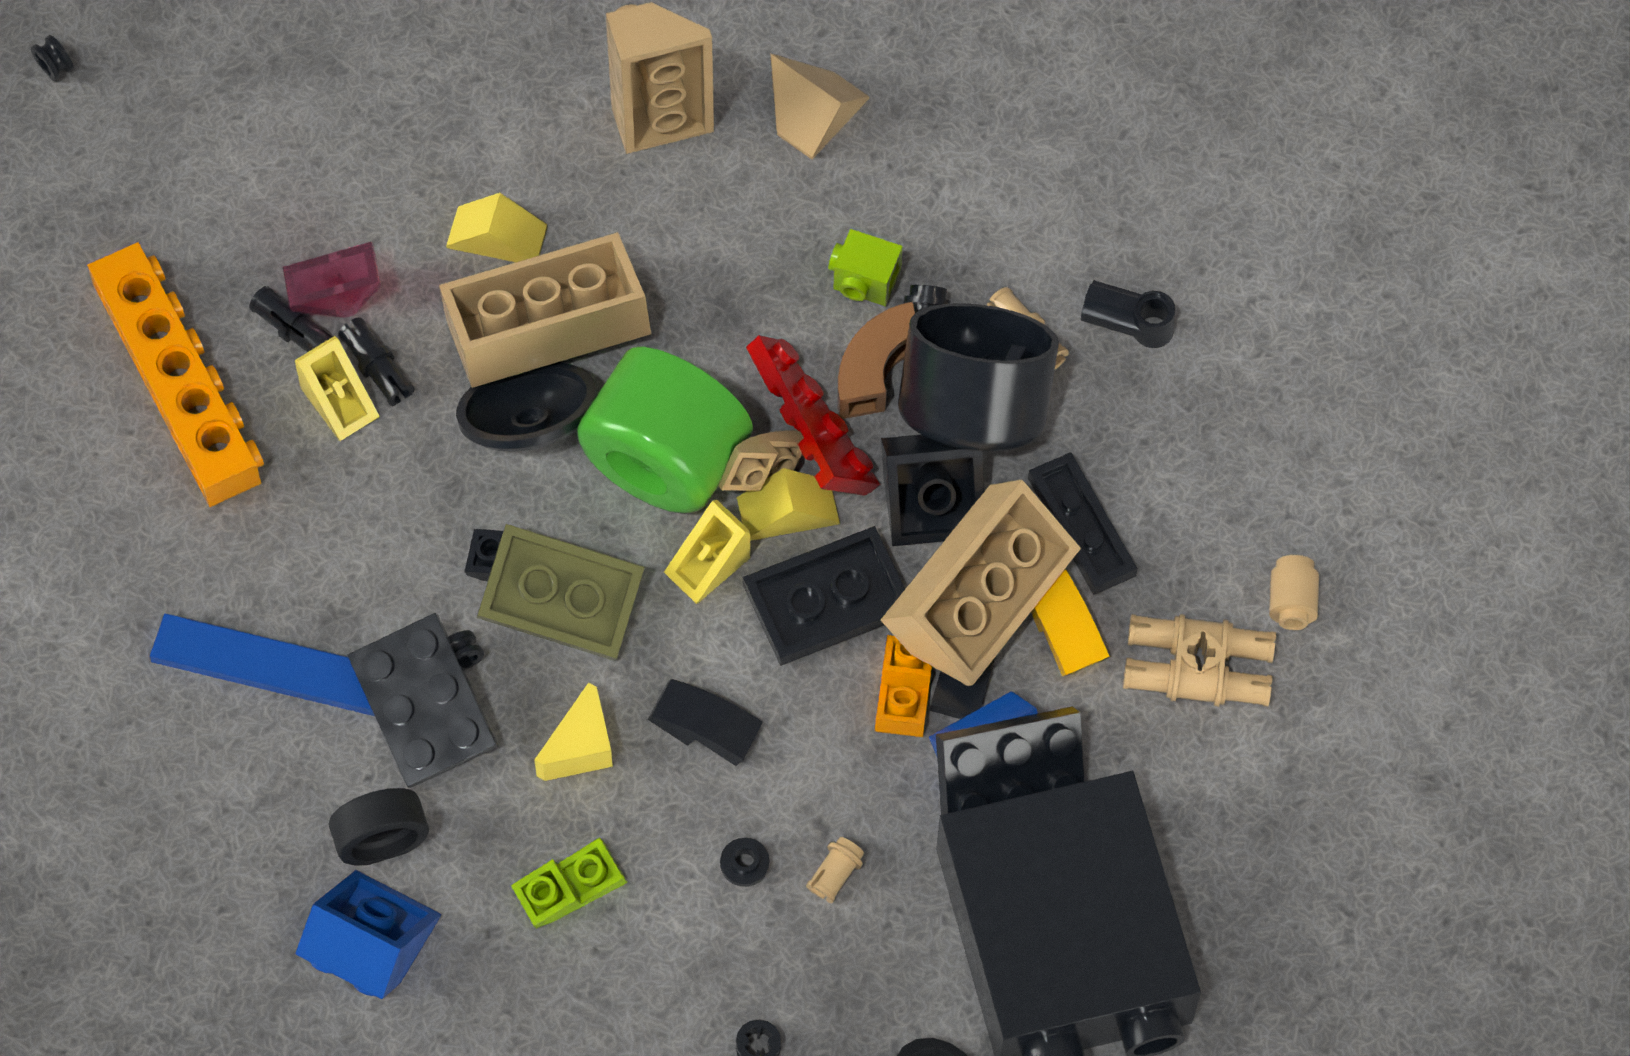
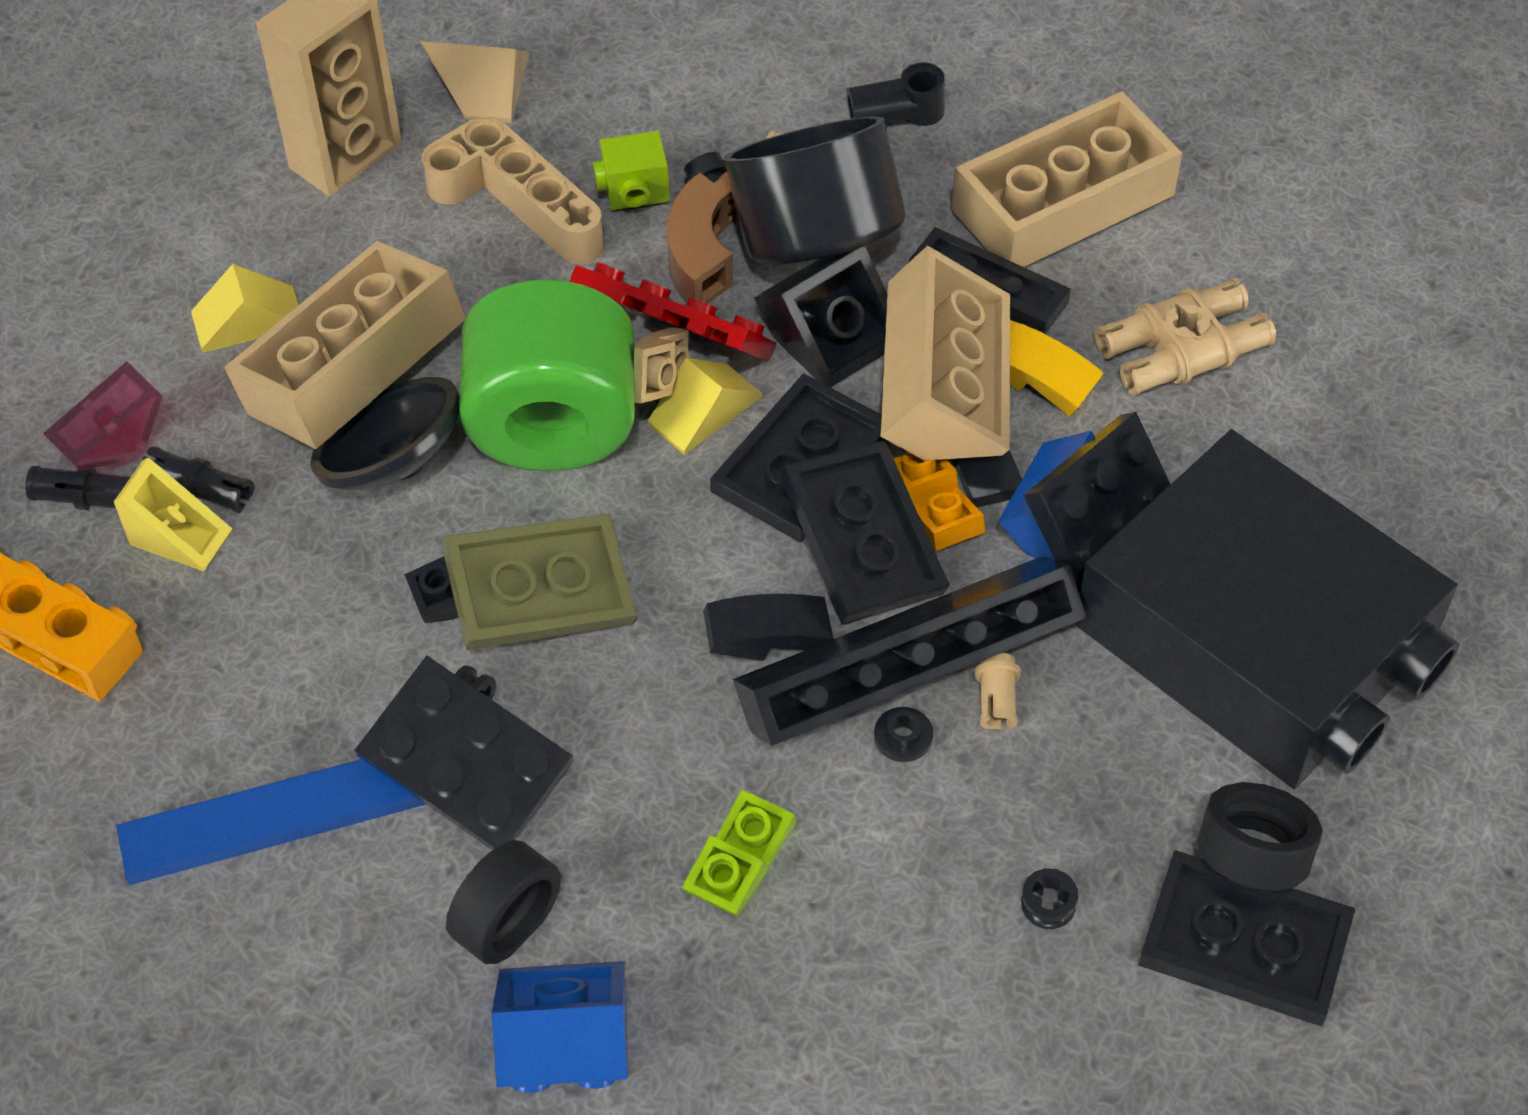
camera: 30 degrees left, 10 degrees down
light yellow slope [535,682,613,781] -> none
light yellow slope [664,500,750,604] -> none
tan brick [1269,555,1319,630] -> none
none -> tan beam [422,116,604,264]
none -> black brick [733,556,1086,746]
none -> black plate [780,440,950,623]
none -> tan brick [952,91,1182,267]

